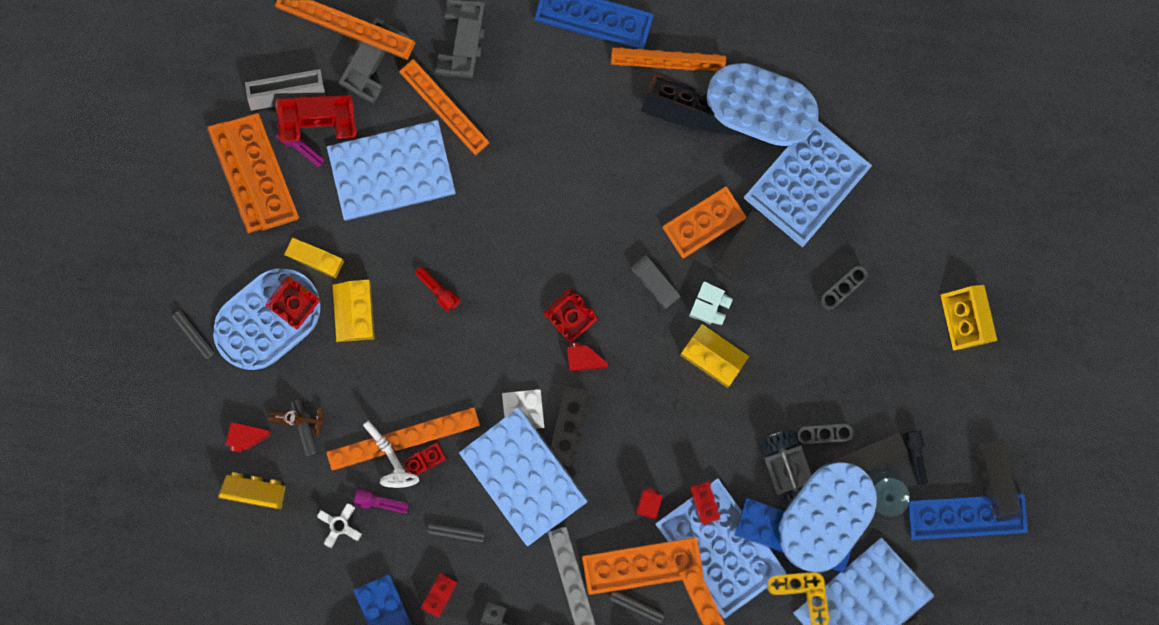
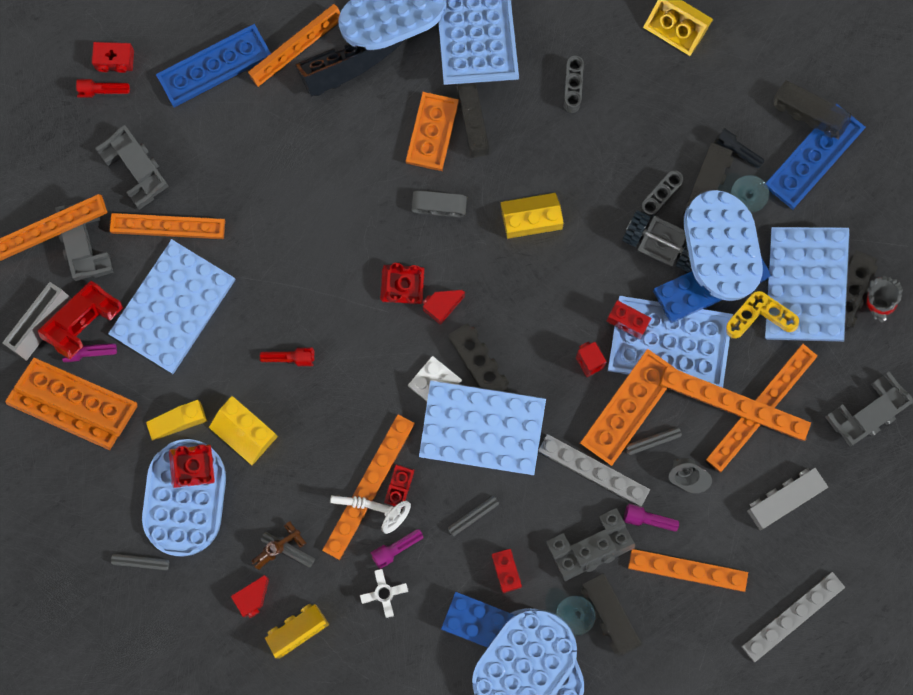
camera: 40 degrees left, 5 degrees down
light aqua hips [689,281,733,325] -> none

